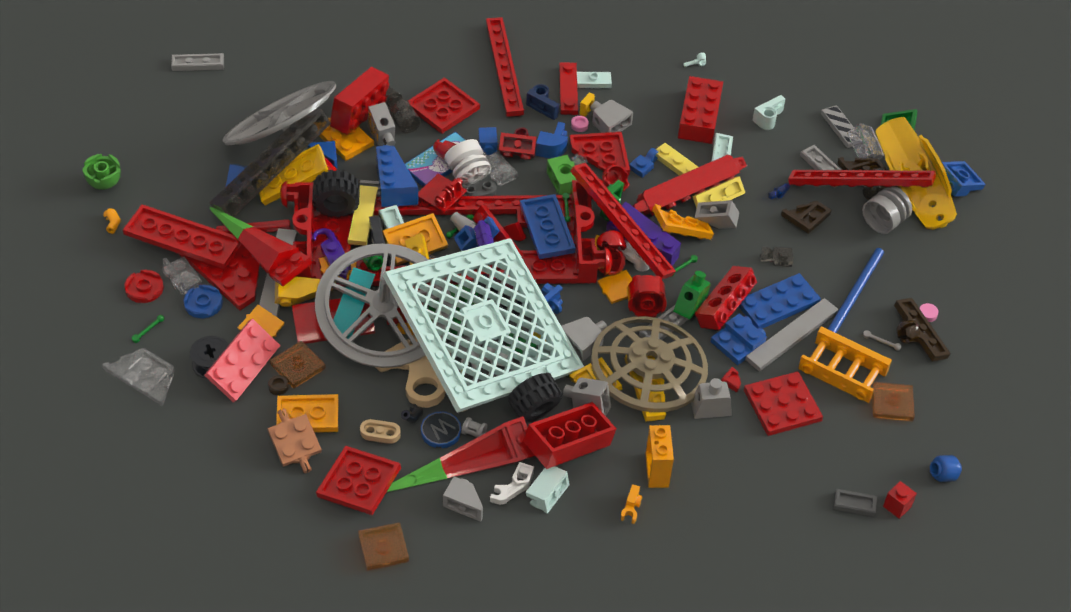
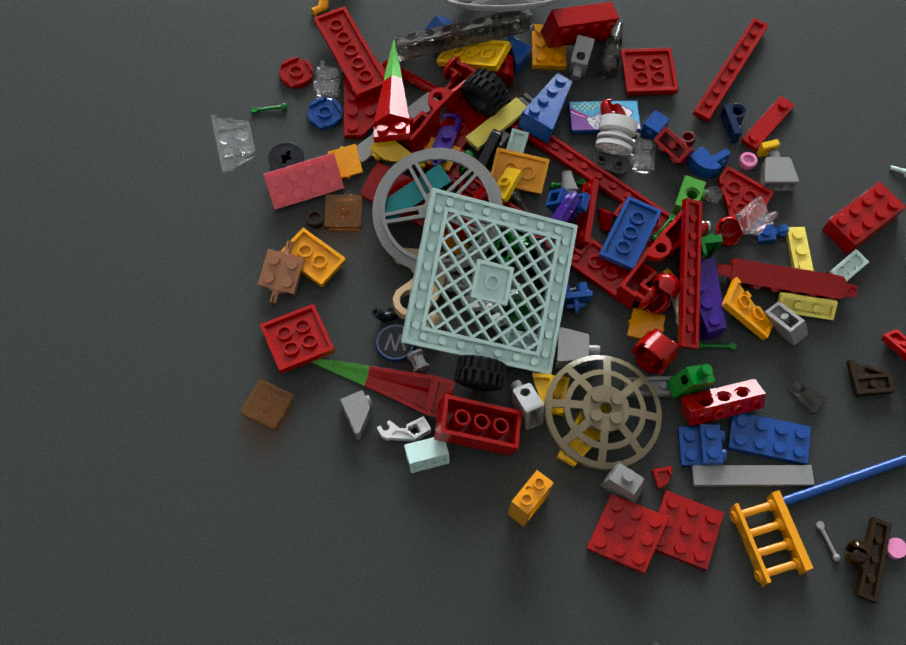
camera: 40 degrees right, 15 degrees up
tan plate [360,419,401,444] -> none
red hinge [418,173,467,213] -> none
light aqua plate [577,72,612,88] -> none
light orange plate [621,484,642,524] -> none
clear blue bar [768,182,790,199] -> none
clear orange plate [872,382,914,421] -> none
none -> red plate [587,494,669,575]
none -> clear bracket [736,197,778,235]

